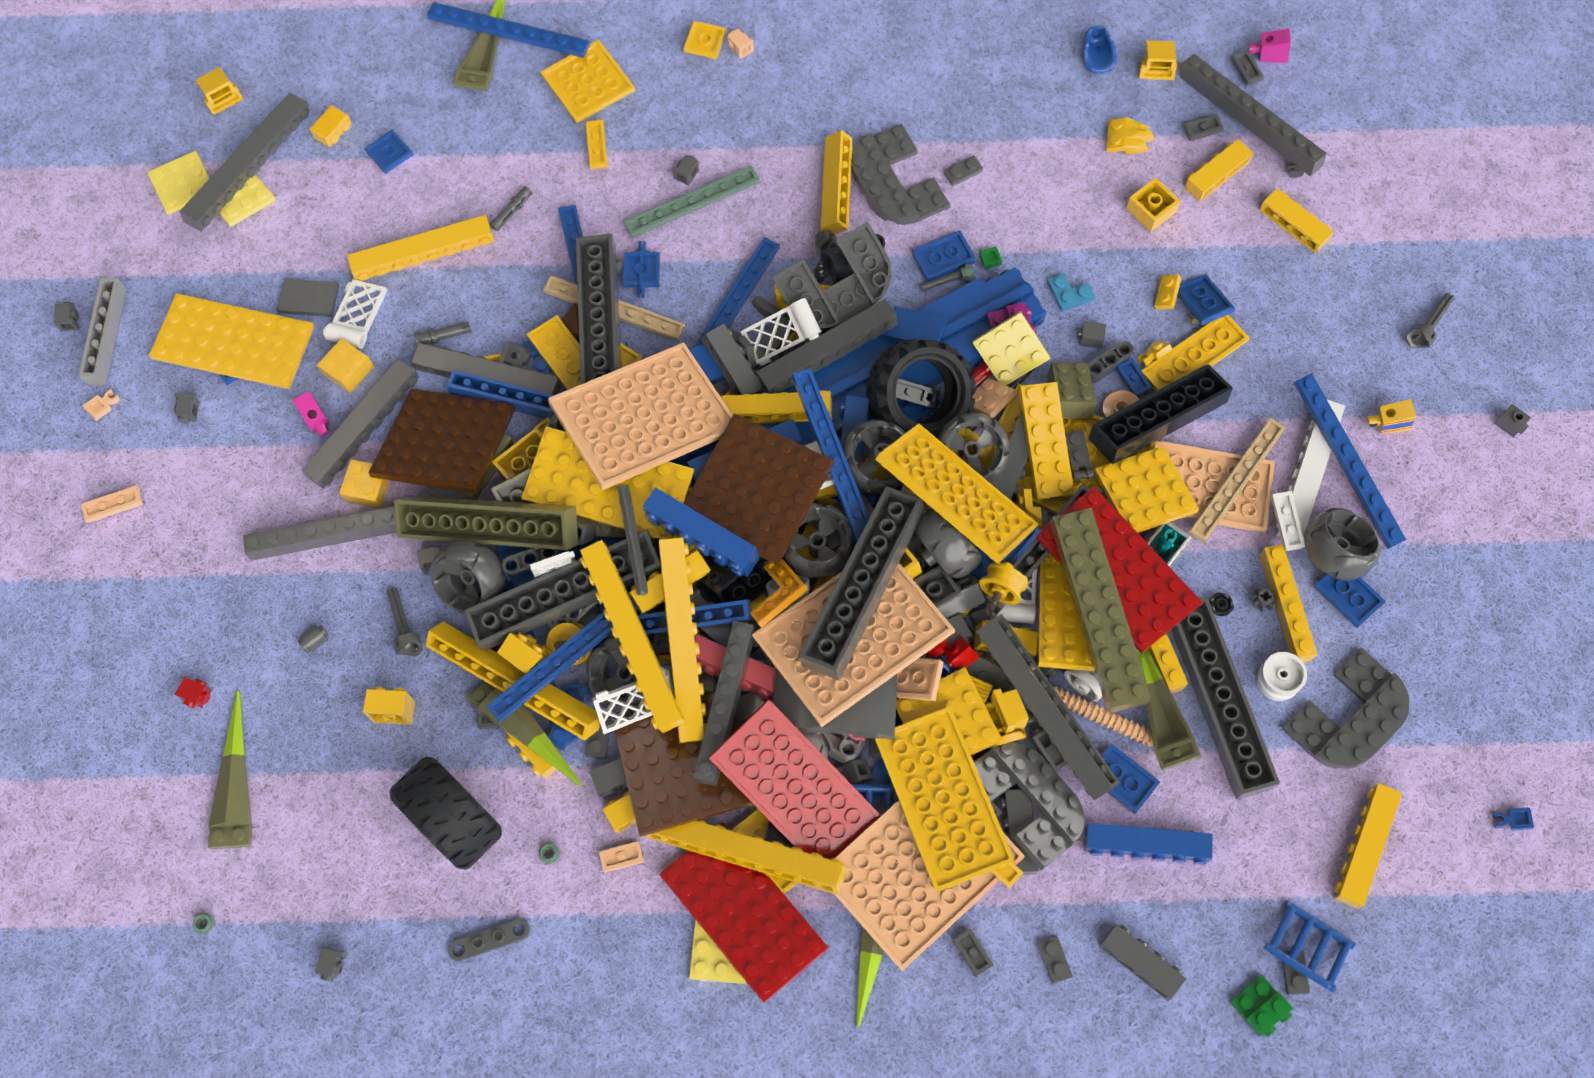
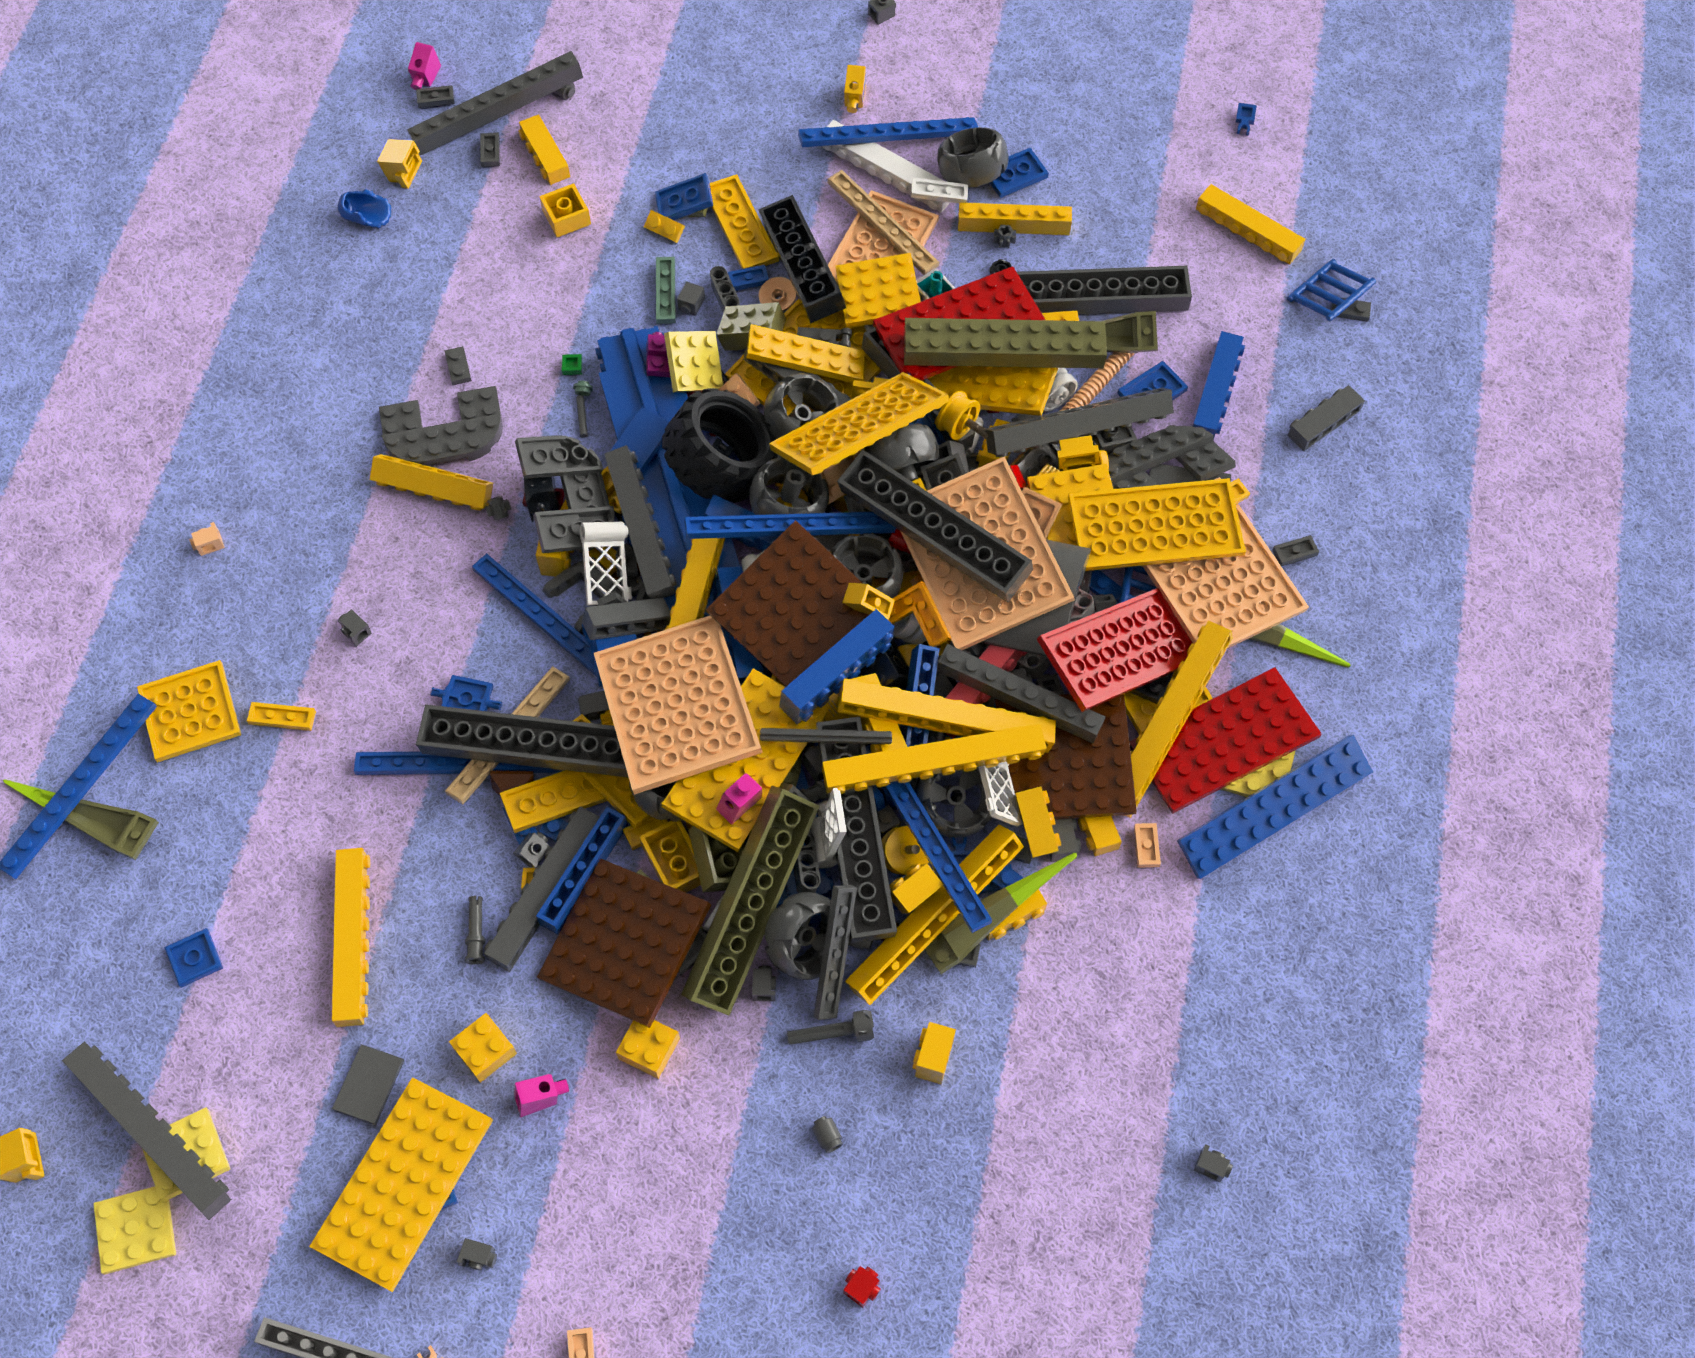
camera: 80 degrees left, 5 degrees down
sand green plate [193,913,214,934] -> none
olive plate [208,690,252,850] -> none
dark grey brick [243,506,397,561] -> none
dark grey brick [301,359,419,489] -> none
yellow brick [310,105,351,147] -> none
white piece [323,279,387,349] -> none
black tyre [389,756,502,870] -> none
dark grey plate [448,919,530,962] -> none
dark grey pin [489,186,533,232] -> none
sand green plate [539,843,560,864] -> none
sand green plate [624,166,760,238] -> none
yellow plate [684,21,727,60] -> none
blue plate [912,230,976,282] -> none
dark grey plate [1037,936,1073,984] -> none
dark azure plate [1047,273,1096,312] -> none
yellow plate [1106,117,1155,155] -> none
yellow plate [1137,340,1172,366] -> none
green plate [1230,975,1294,1037] -> none
white wheel [1256,652,1307,701] -> none
yellow brick [1260,188,1334,254] -> none
dark grey plate [1282,647,1409,769] -> none
dark grey piece [1406,293,1455,348] -> none
none -> sand green plate [656,257,676,324]
none -> dark pink torso [716,773,762,825]
none -> dark grey plate [813,885,857,1020]
none -> yellow slope [843,583,895,620]
none -> yellow brick [1015,787,1062,858]
none -> blue plate [1177,735,1373,879]

